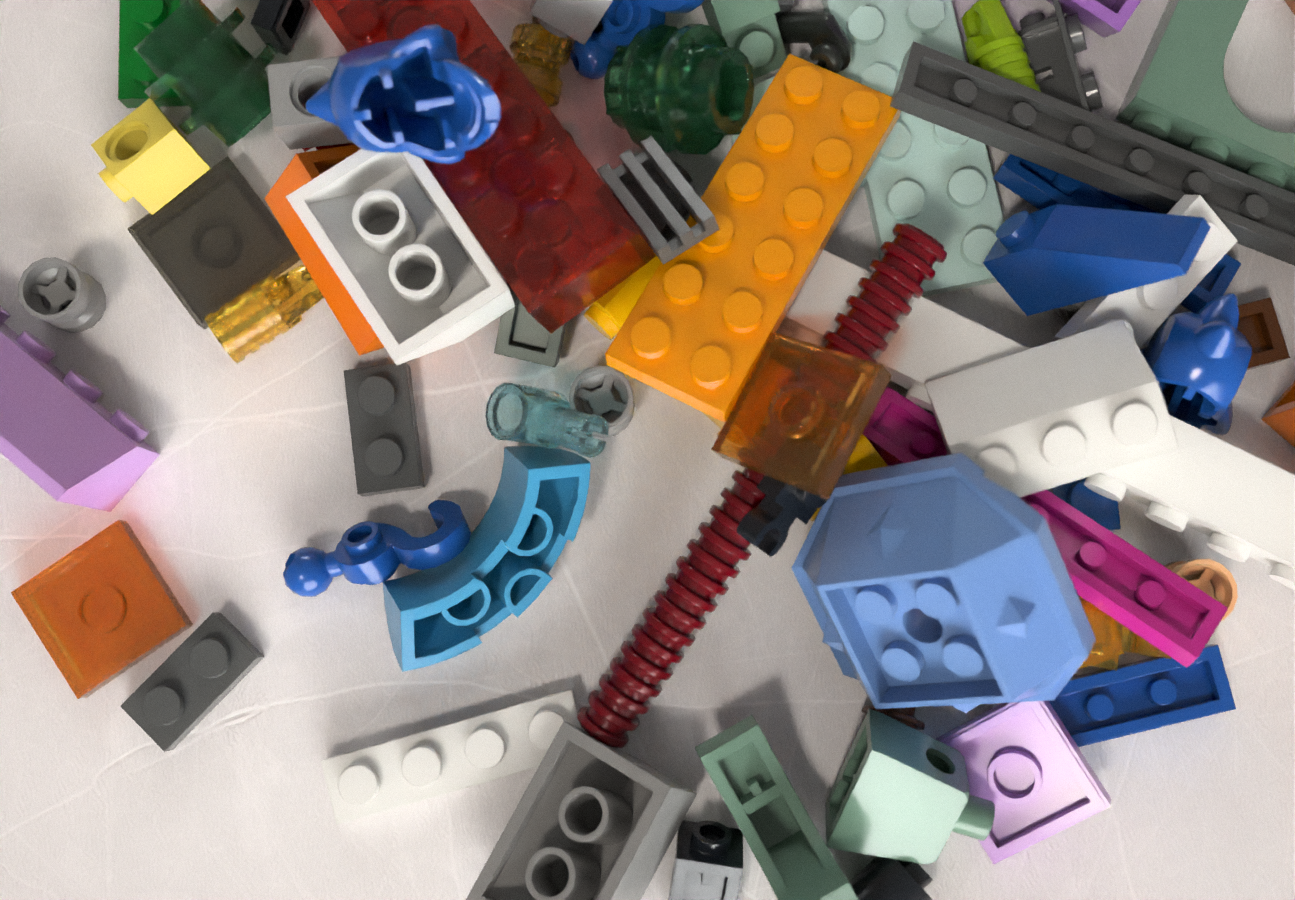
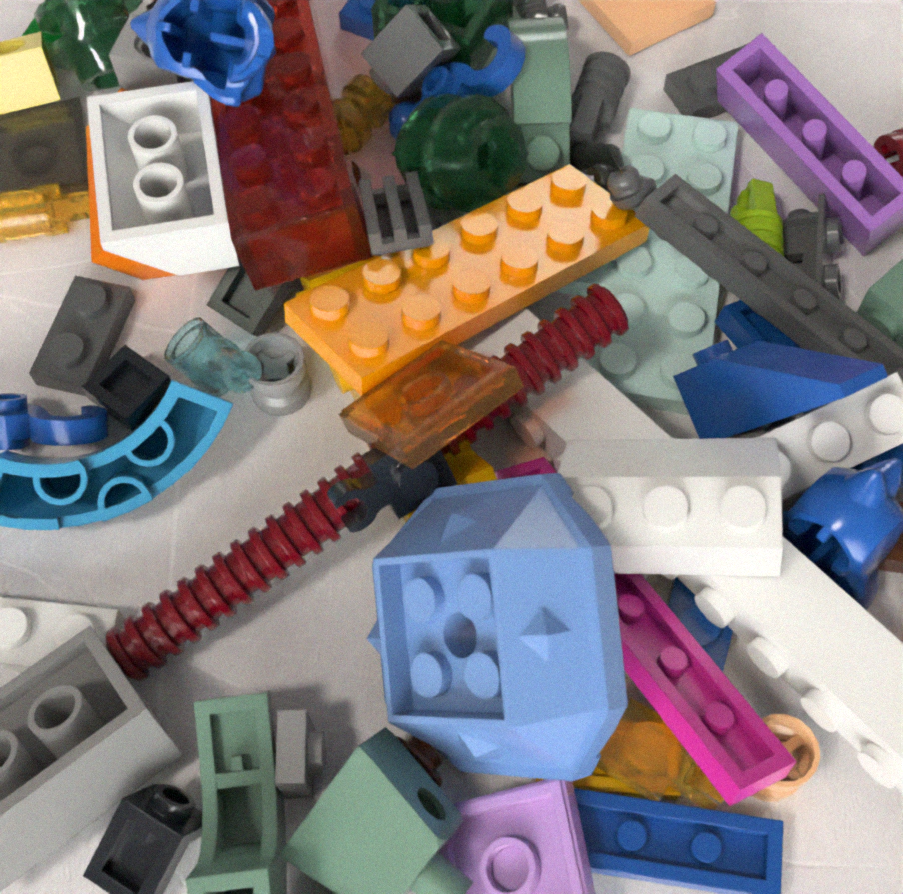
camera: 20 degrees right, 20 degrees down
none -> black plate [82,345,171,431]
none -> light grey plate [275,709,326,799]
none -> dark grey arm [606,165,657,210]

